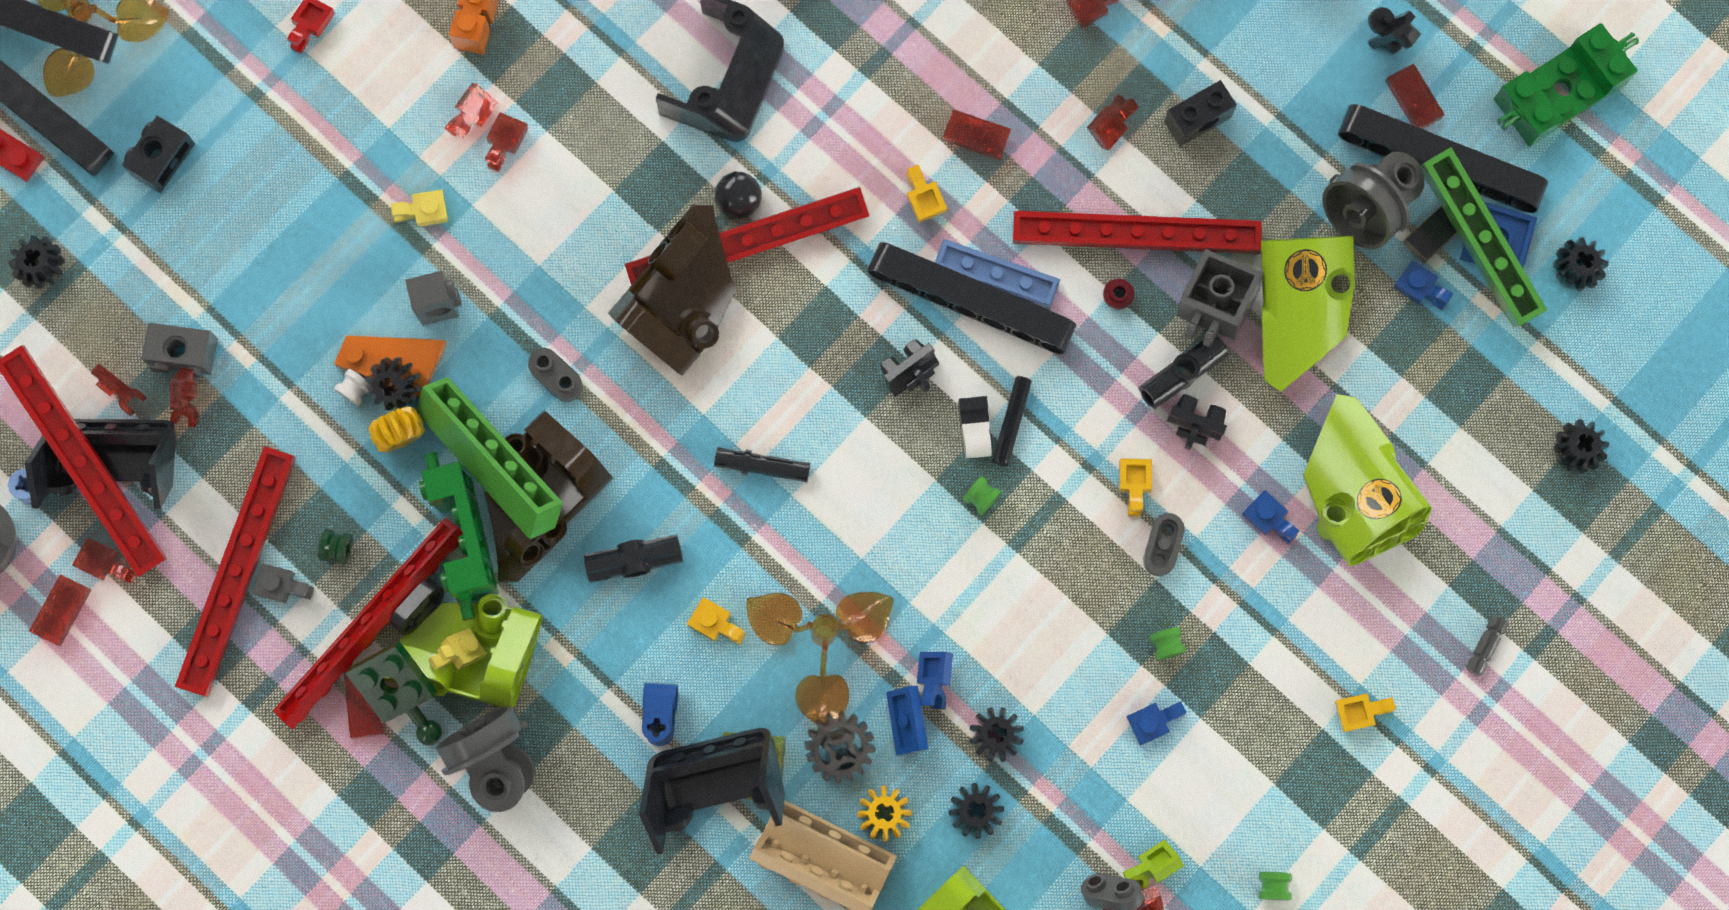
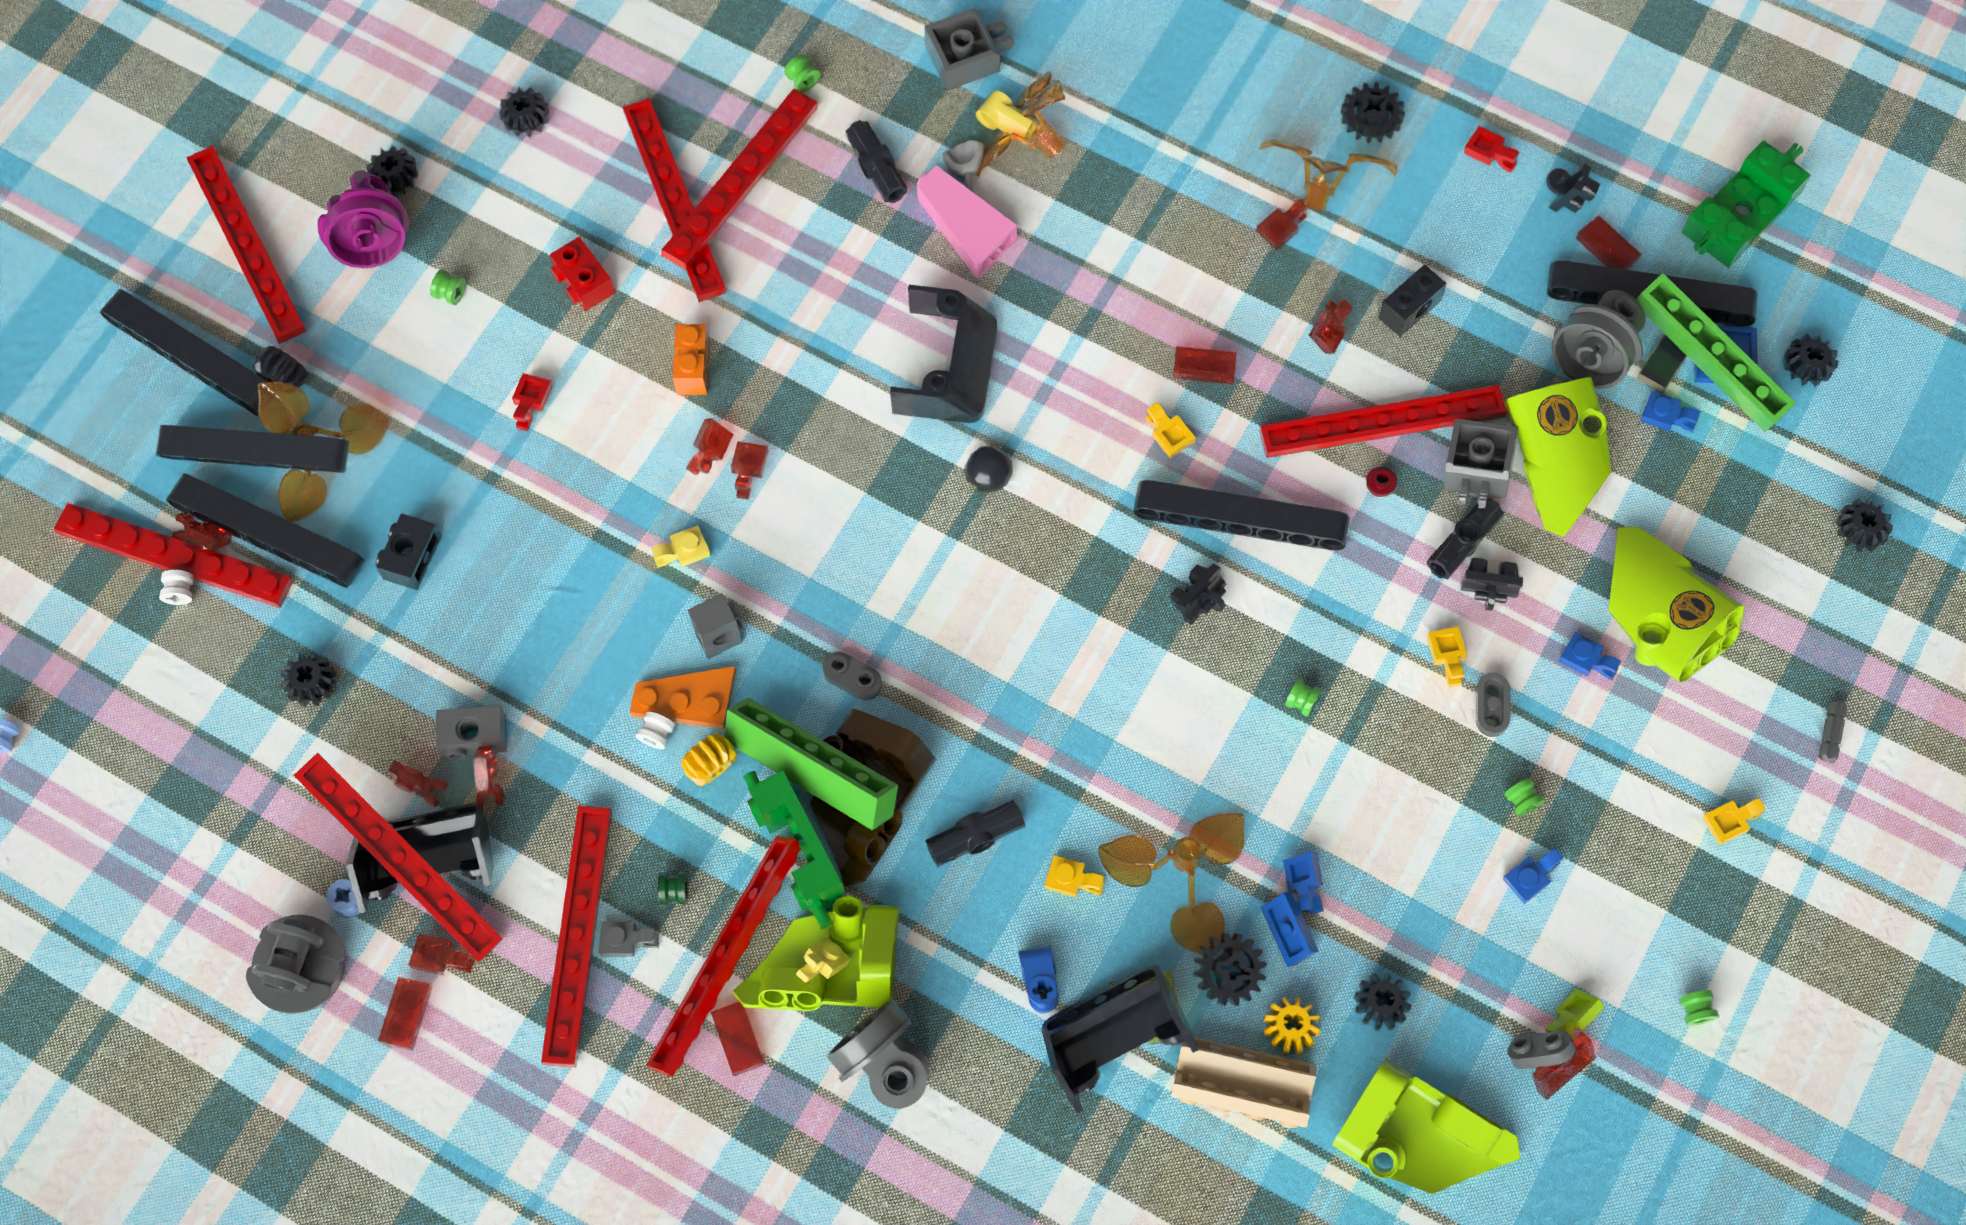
camera: 10 degrees left, 10 degrees down
dark green plate [345,641,442,746] -> none
black gear [365,357,421,411] -> none
black beam [390,579,445,635] -> none
dark brown panel [608,204,736,376] -> none
red plate [624,187,870,285] -> none
black pin [714,447,811,483] -> none
medium blue tile [935,239,1060,310] -> none
leg [958,396,992,459] -> none
black gear [969,707,1024,762] -> none
black axle [993,376,1032,467] -> none

